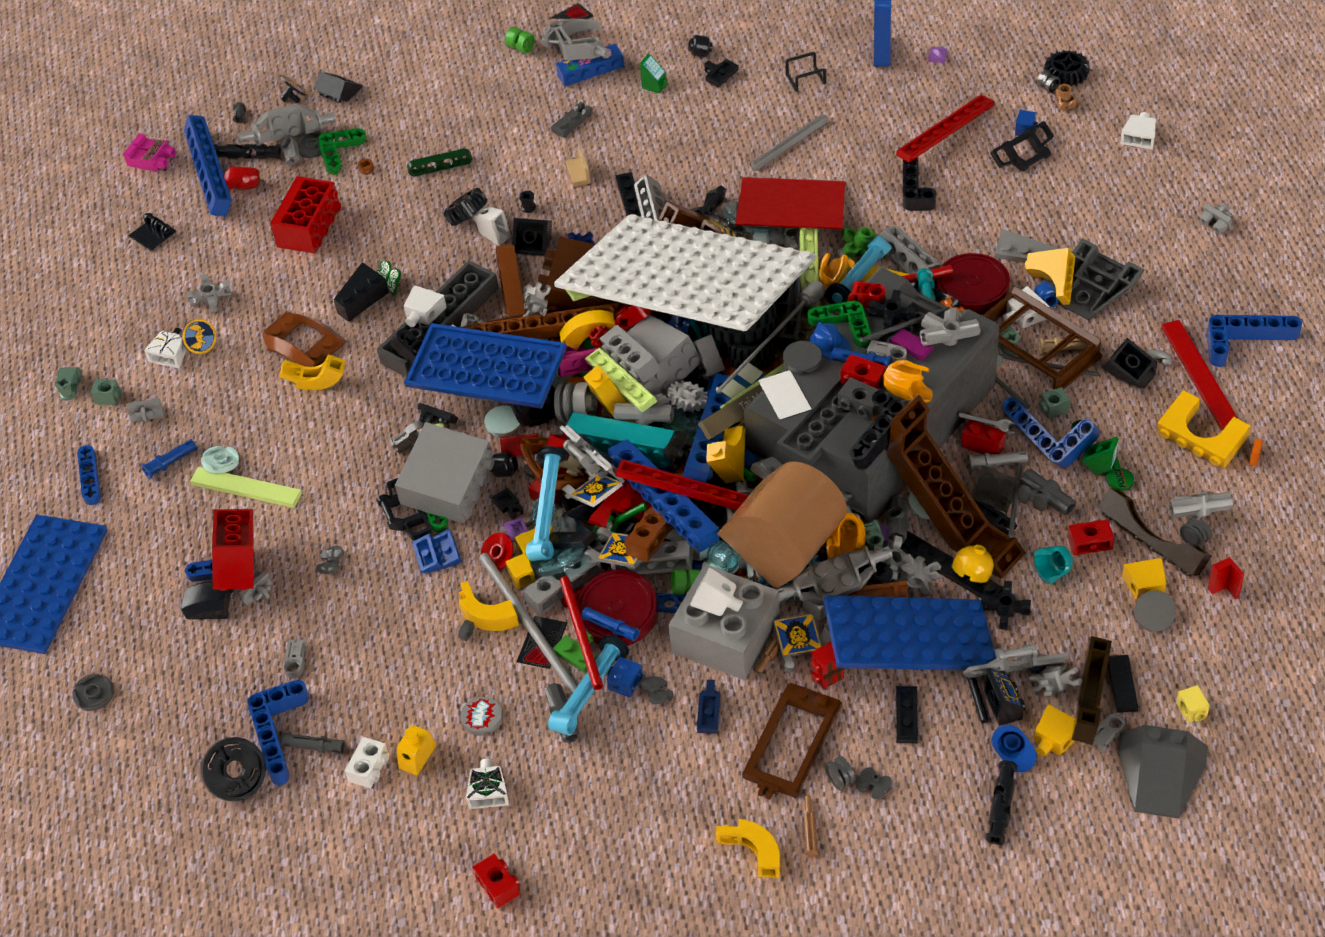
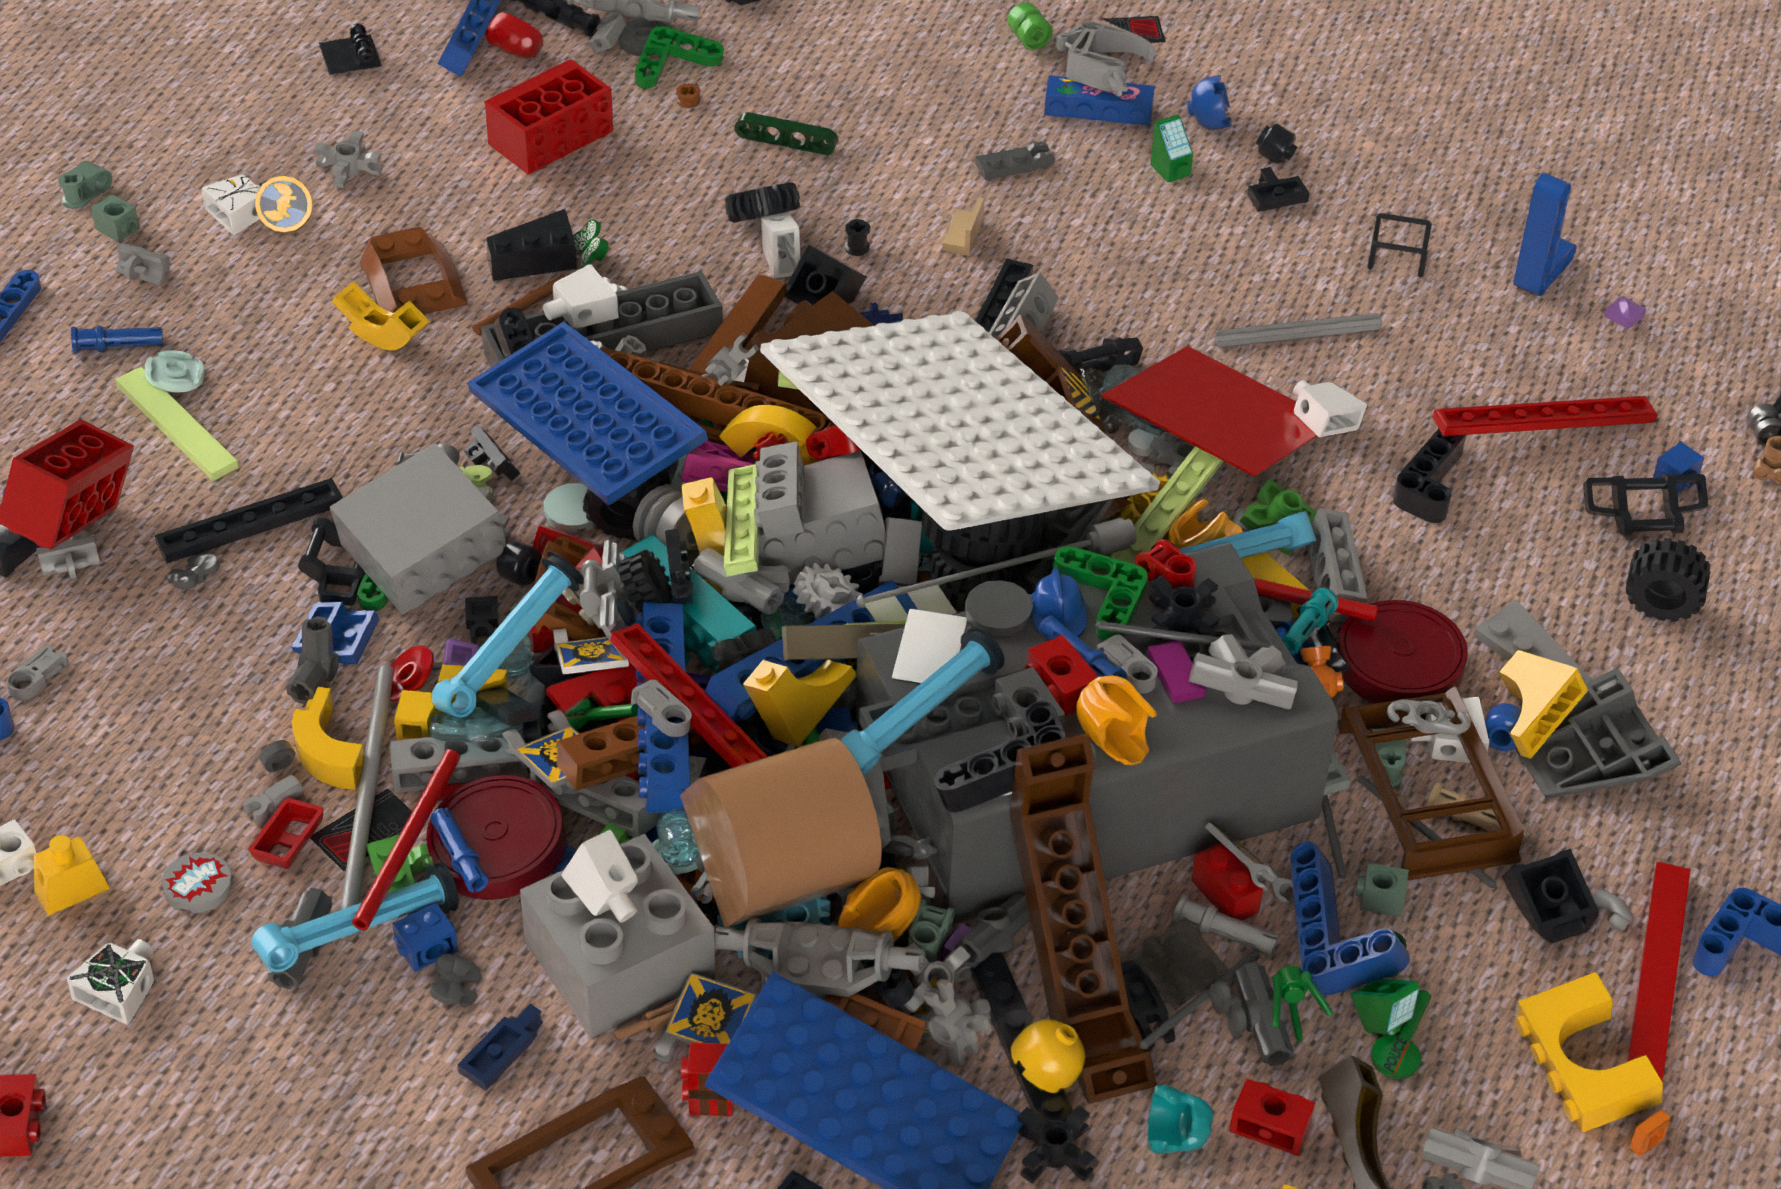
camera: 25 degrees right, 5 degrees down
none -> black plate [155,478,343,564]
none -> light grey bar [243,774,304,825]
none -> red piece [248,798,324,869]
none -> dark grey piece [287,616,339,704]
none -> dark orange bar [473,274,566,336]
none -> black tyre [619,549,673,612]
none -> light grey piece [631,679,691,737]
none -> black hinge [665,529,695,604]
none -> medium azure piece [840,627,1005,776]
none -> blue cylinder [1187,74,1232,130]
none -> green plant [1272,966,1333,1042]
none -> white torso [1293,380,1367,437]
none -> light grey piece [1387,699,1470,735]
none -> black tyre [1626,538,1711,622]

